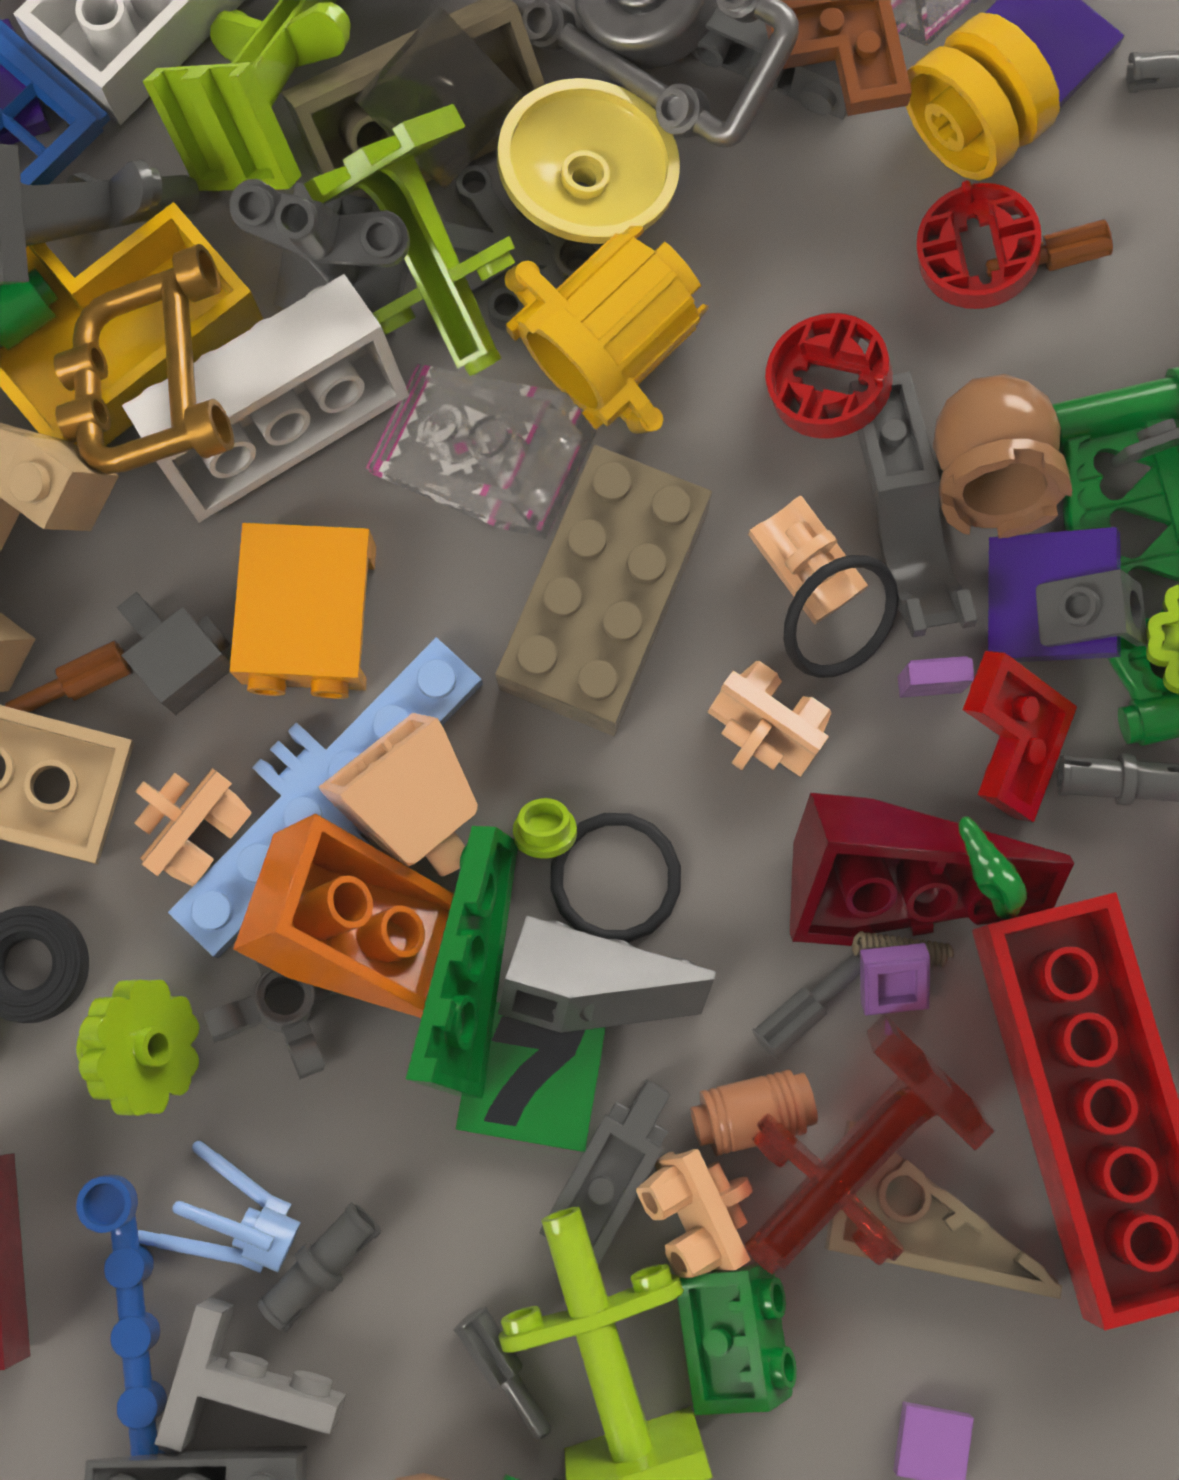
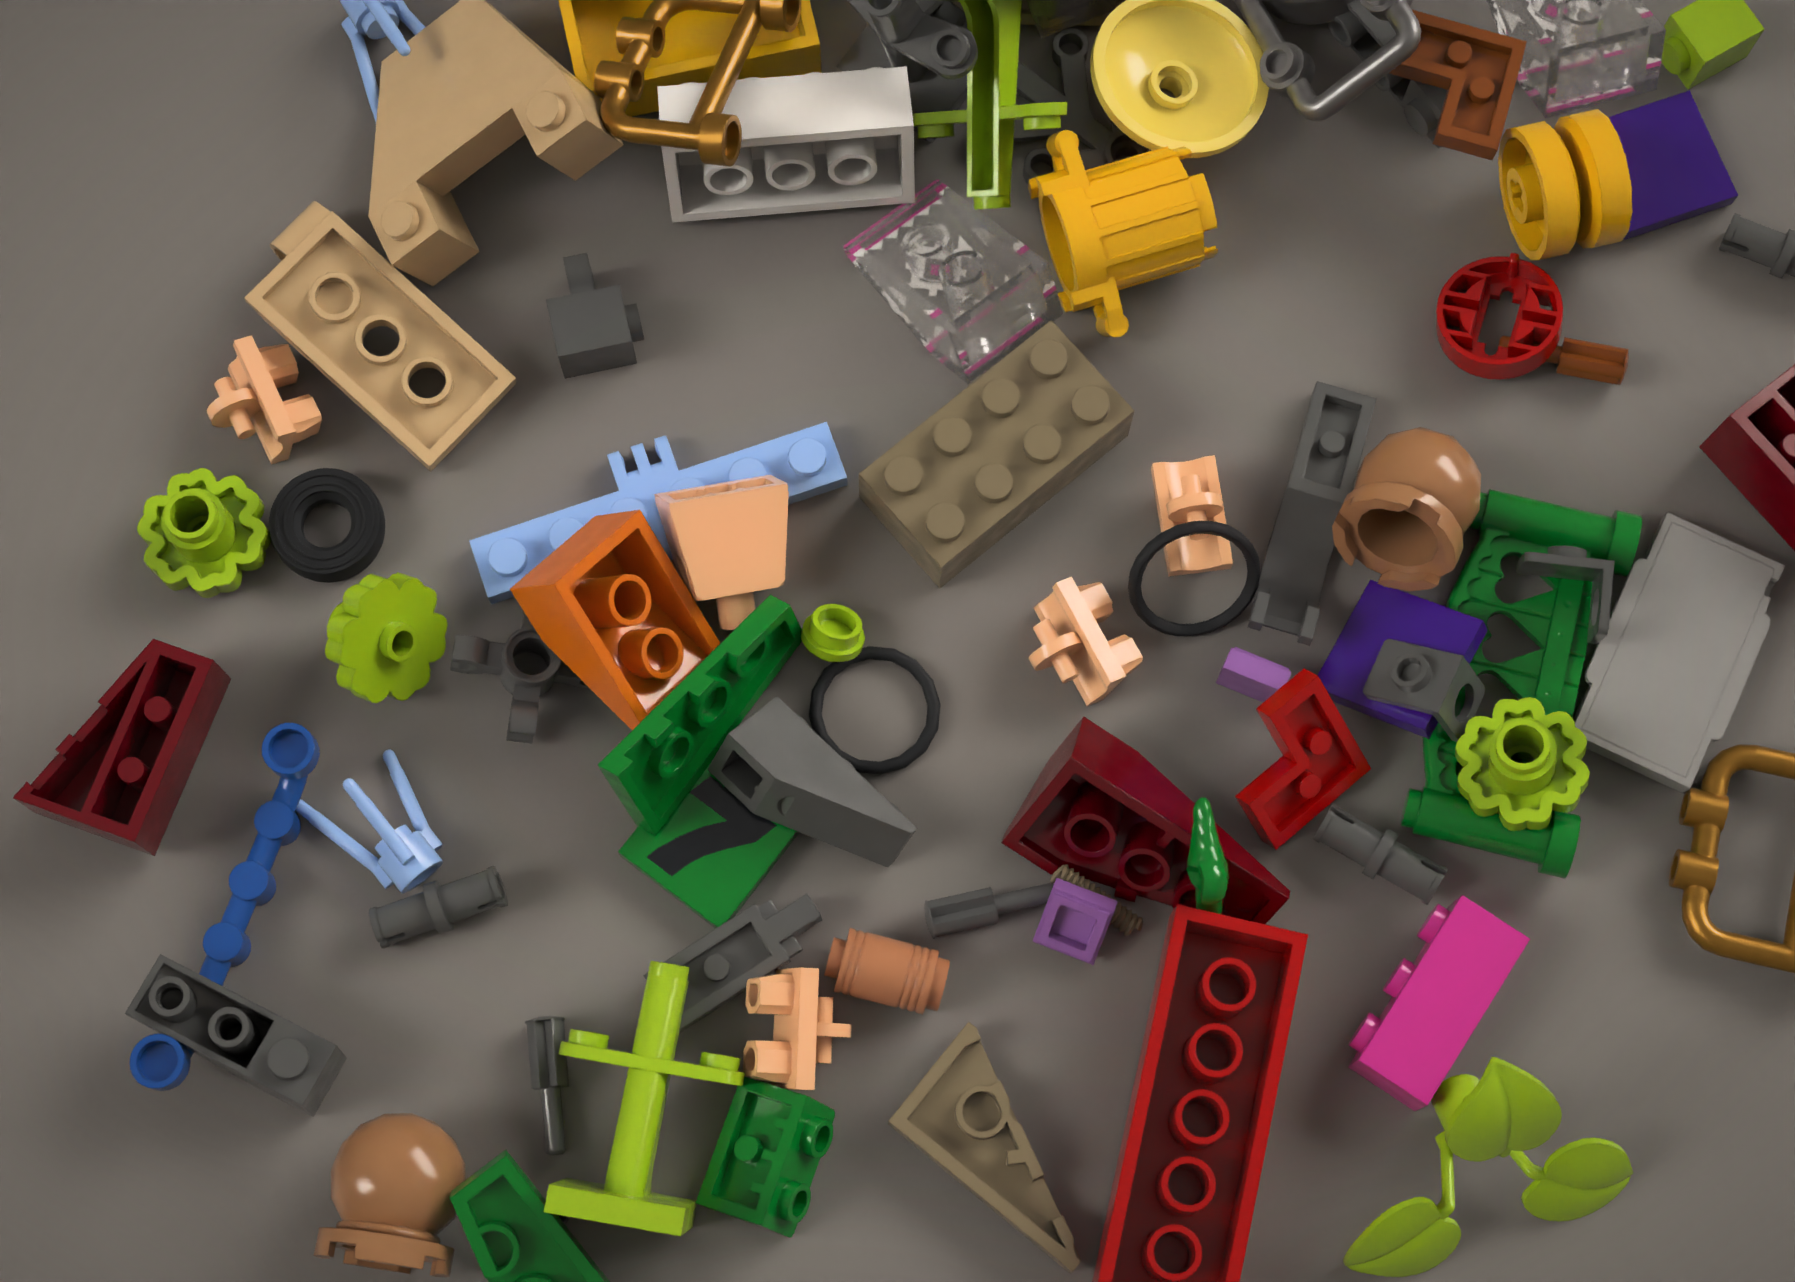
camera: 25 degrees right, 5 degrees down
dark orange axle [5,640,132,712] -> none
light nougat hips [134,768,252,886] -> none
light grey bracket [155,1297,346,1452] -> none
light orange panel [230,523,376,699] -> none
clear red piece [745,1014,995,1274] -> none
red piece [765,313,893,439] -> none

